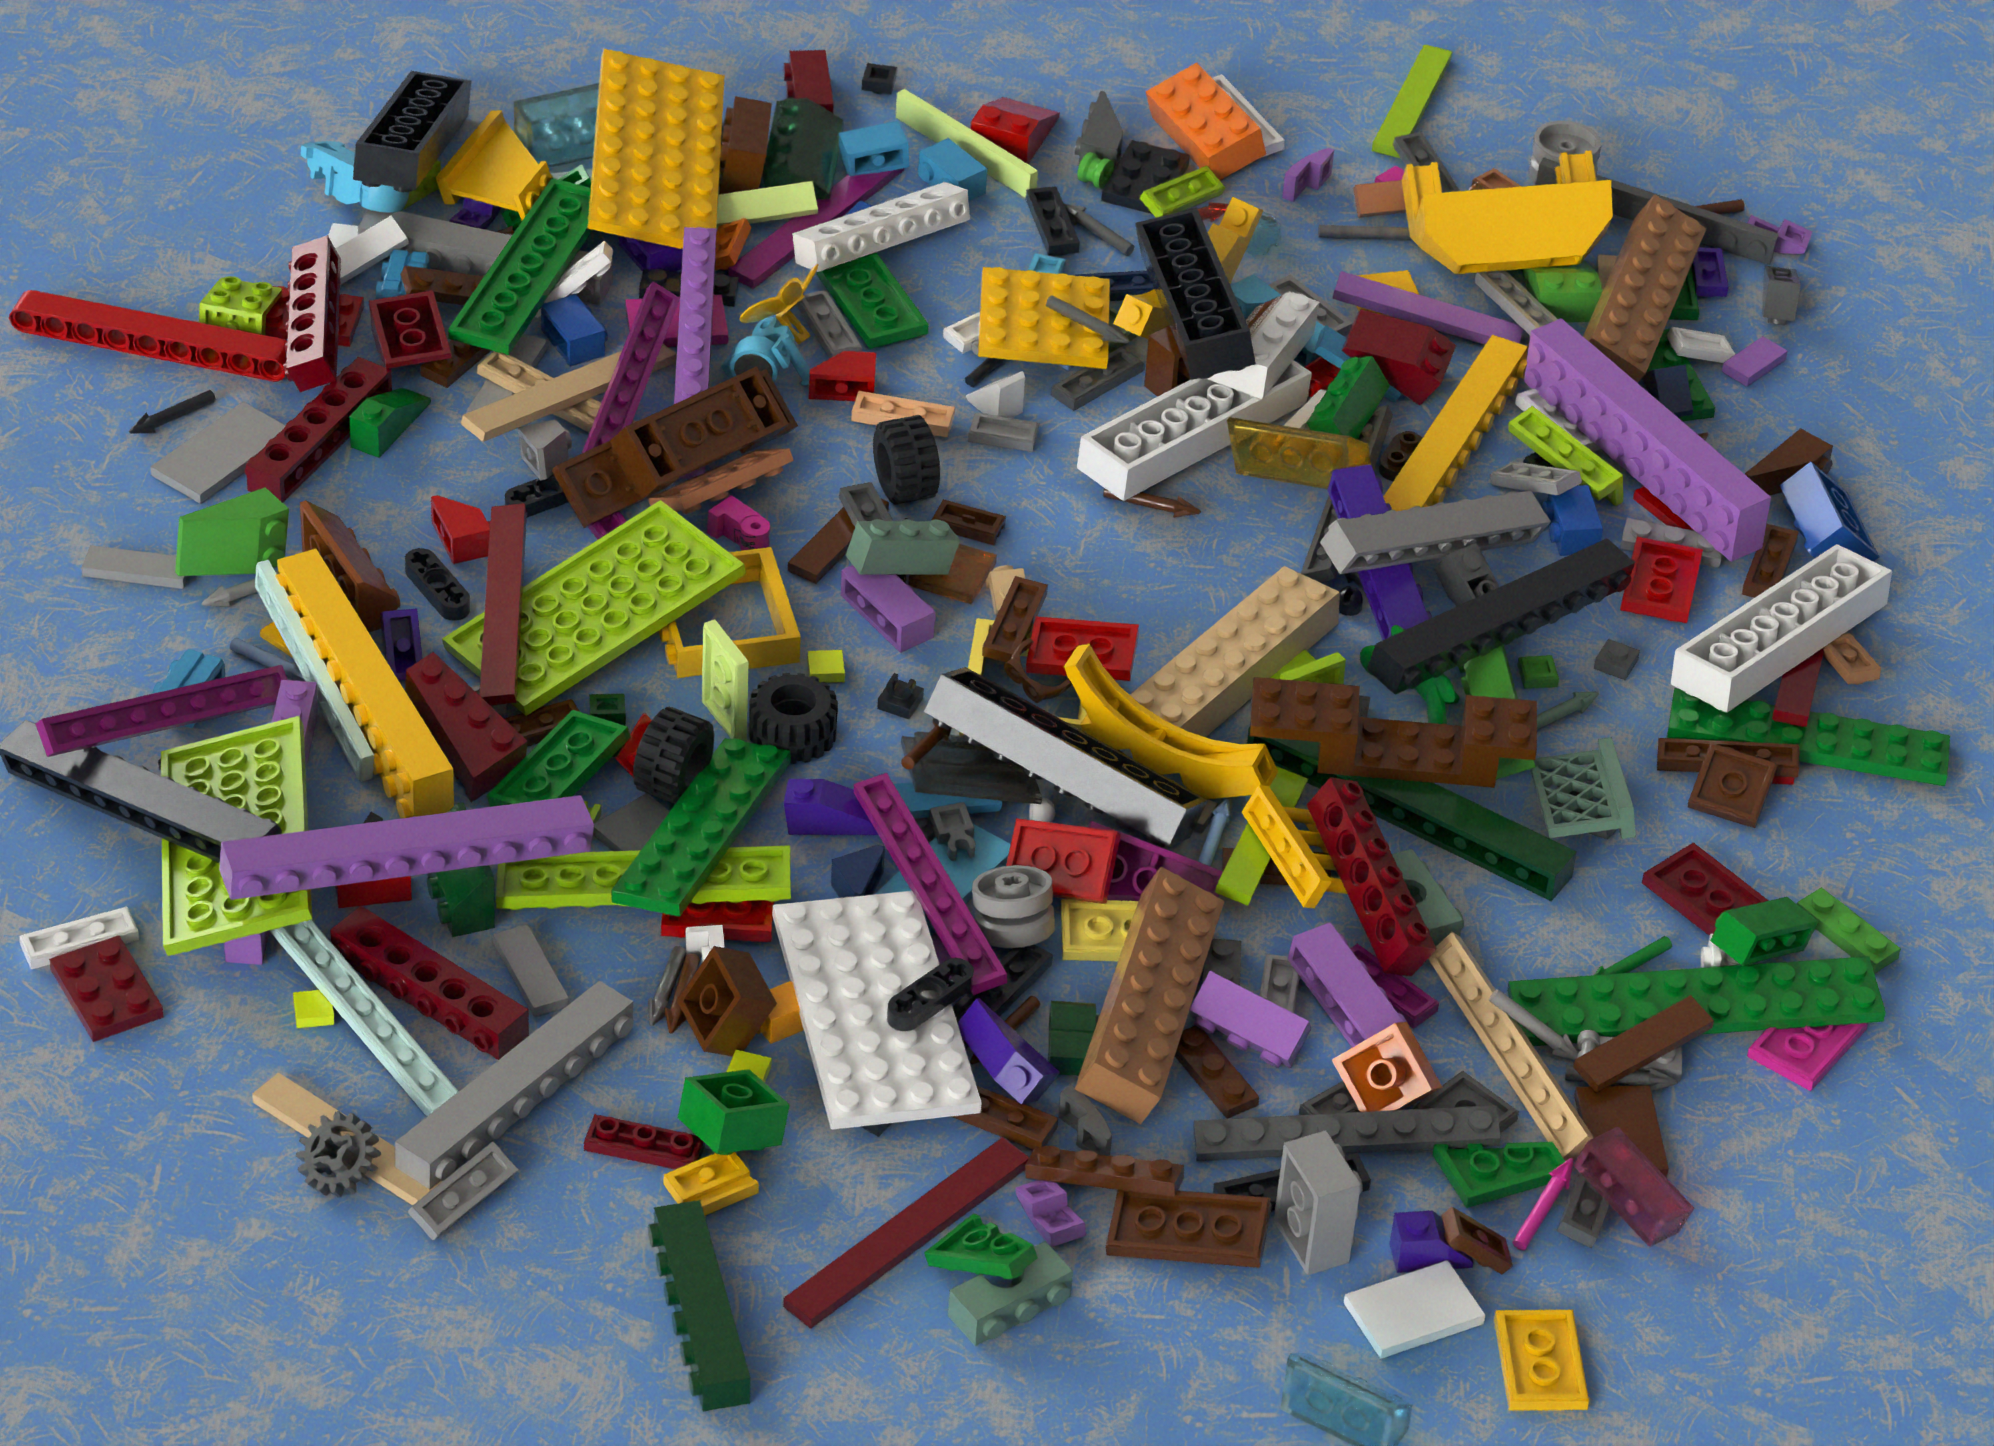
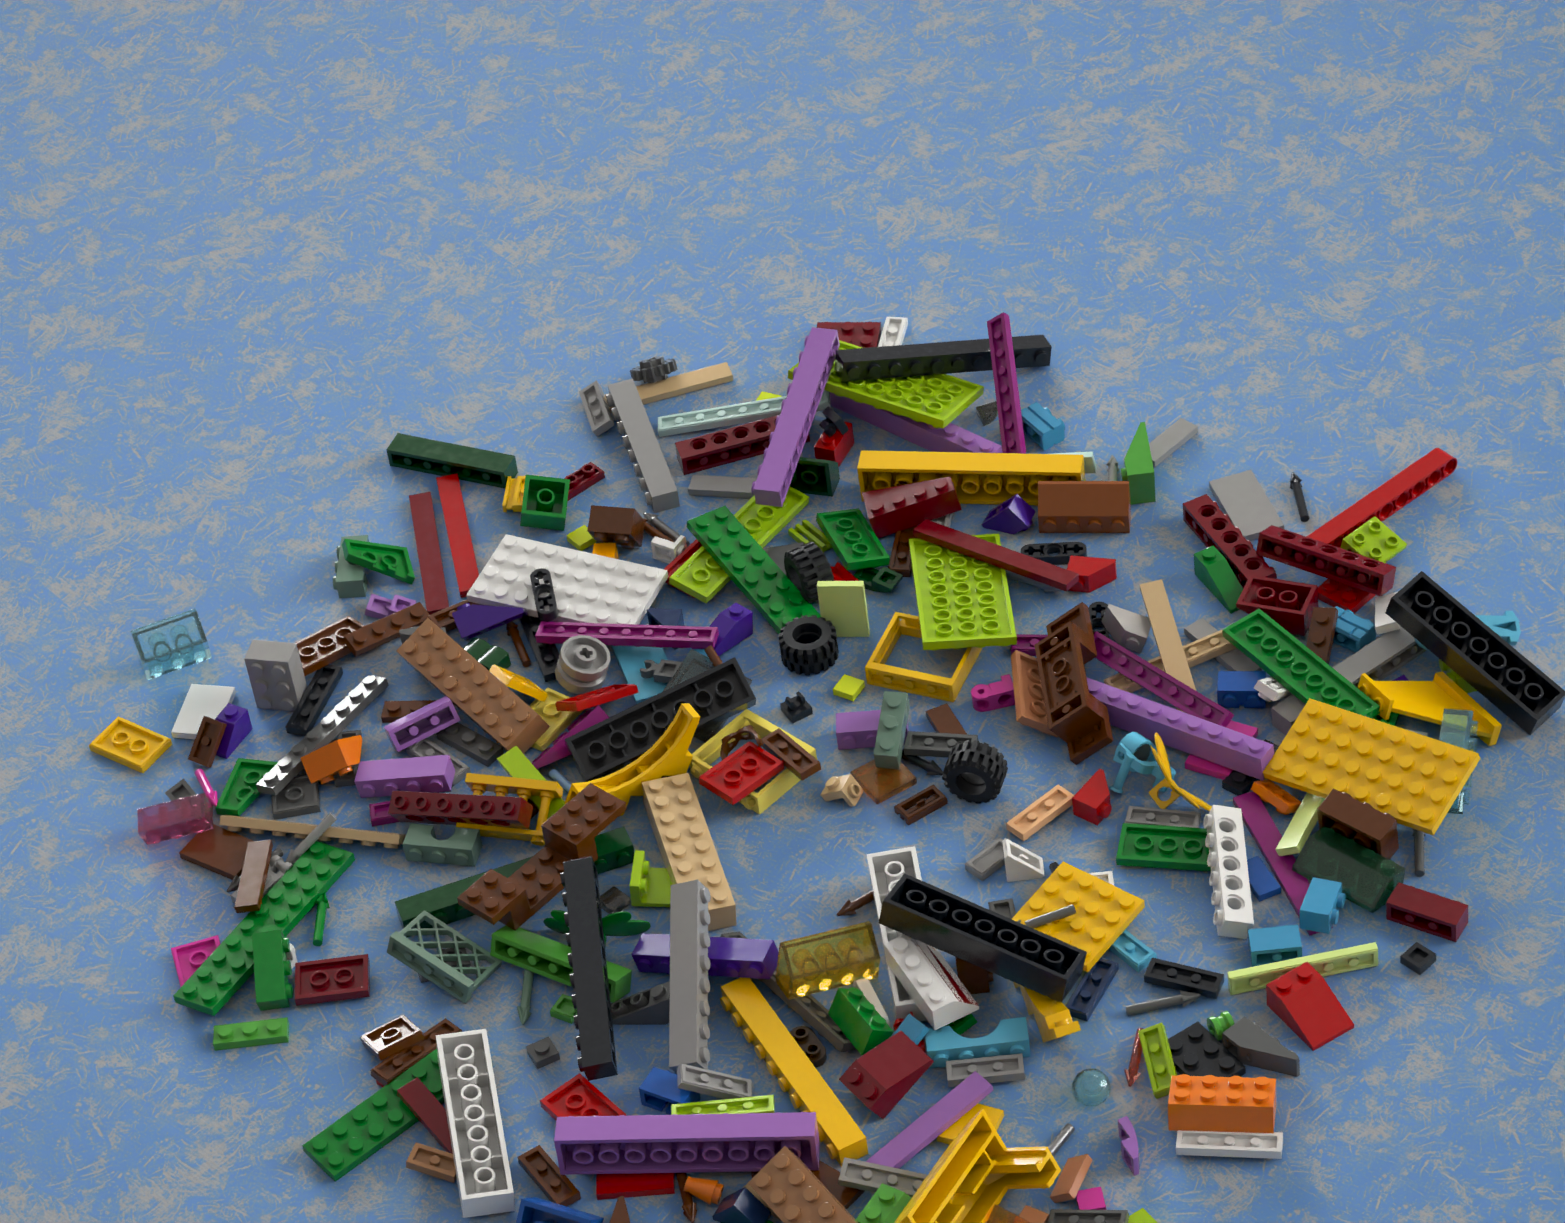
camera: 135 degrees right, 0 degrees up
none -> red tile [436,473,479,598]
none -> yellow tile [489,664,548,702]

